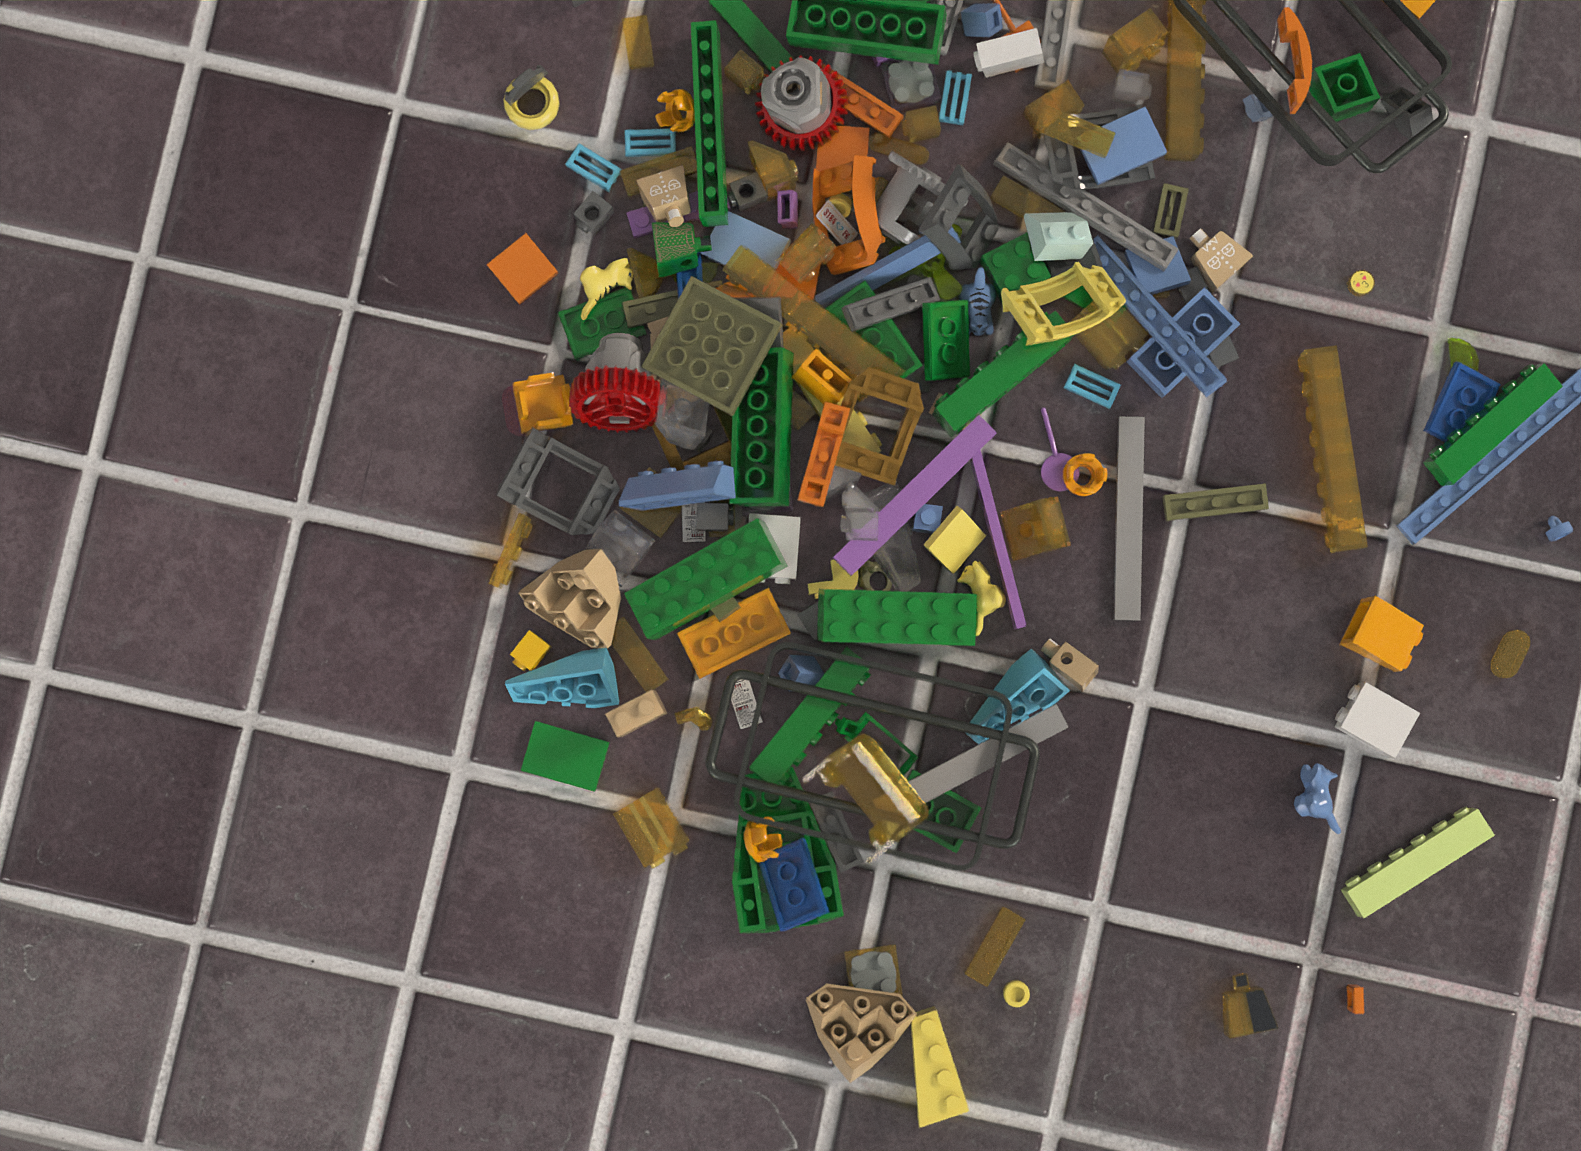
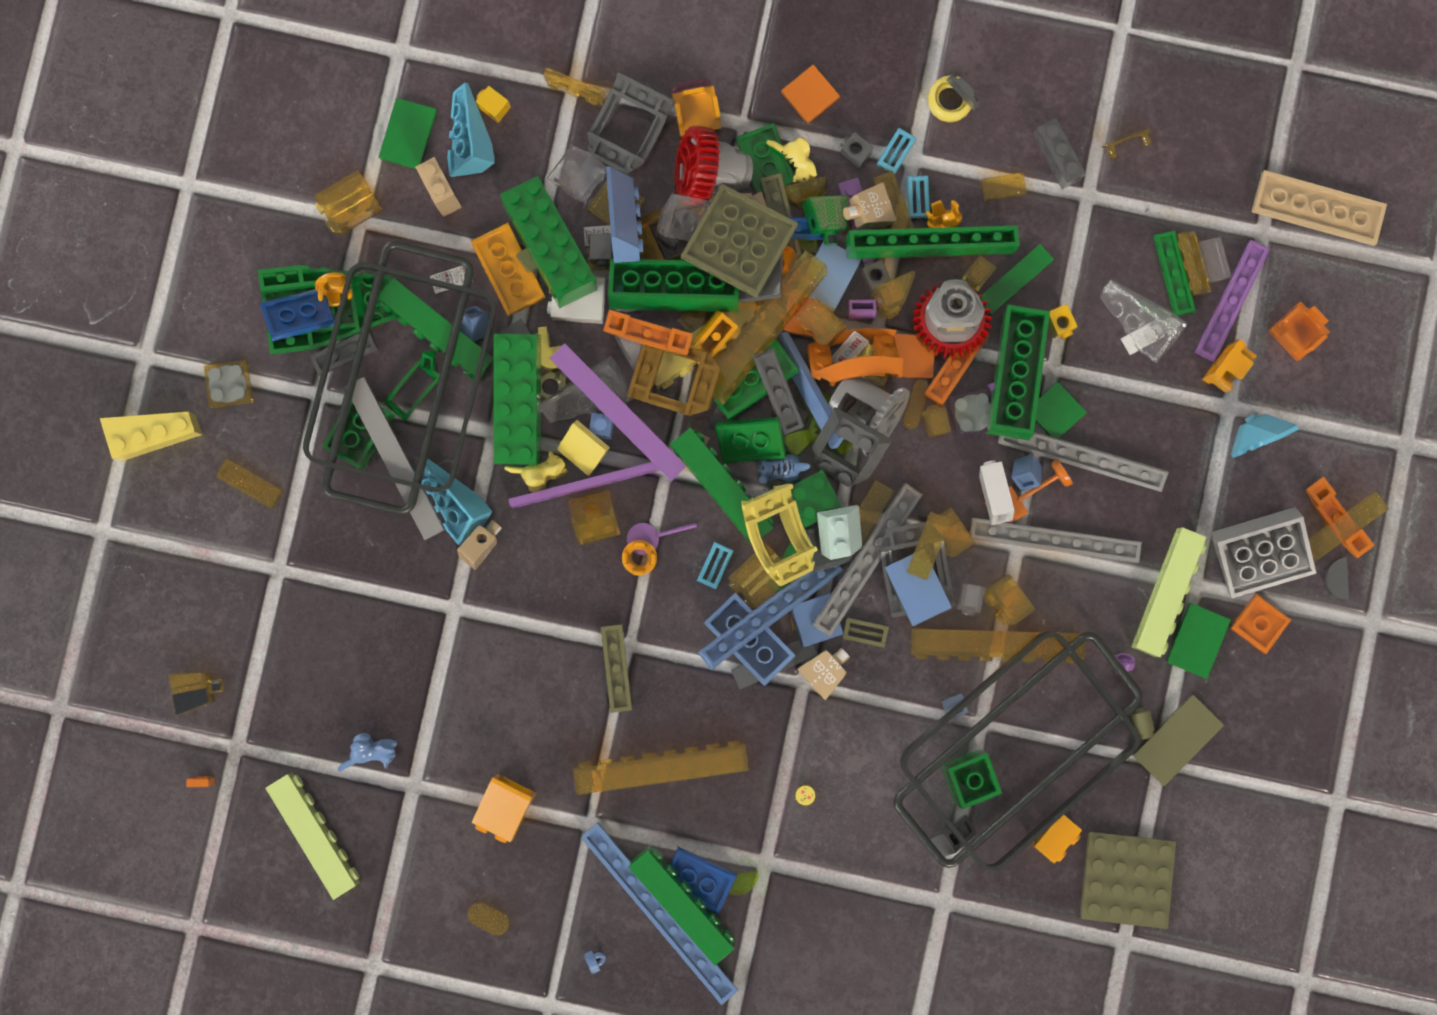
camera: 90 degrees right, 0 degrees up
tan brick [518,549,621,648] -> none
clear yellow plate [611,617,669,693] -> none
clear yellow arm [675,707,712,731] -> none
clear yellow windscreen [802,734,929,864] -> none
tan brick [806,984,917,1083] -> none
clear slope [841,483,879,541] -> none
medium azure tile [939,70,972,125] -> none
light yellow tile [1003,980,1030,1007] -> none
light grey tile [1113,416,1145,621] -> none
orange slope [1277,7,1312,114] -> none
white brick [1335,682,1420,758] -> none

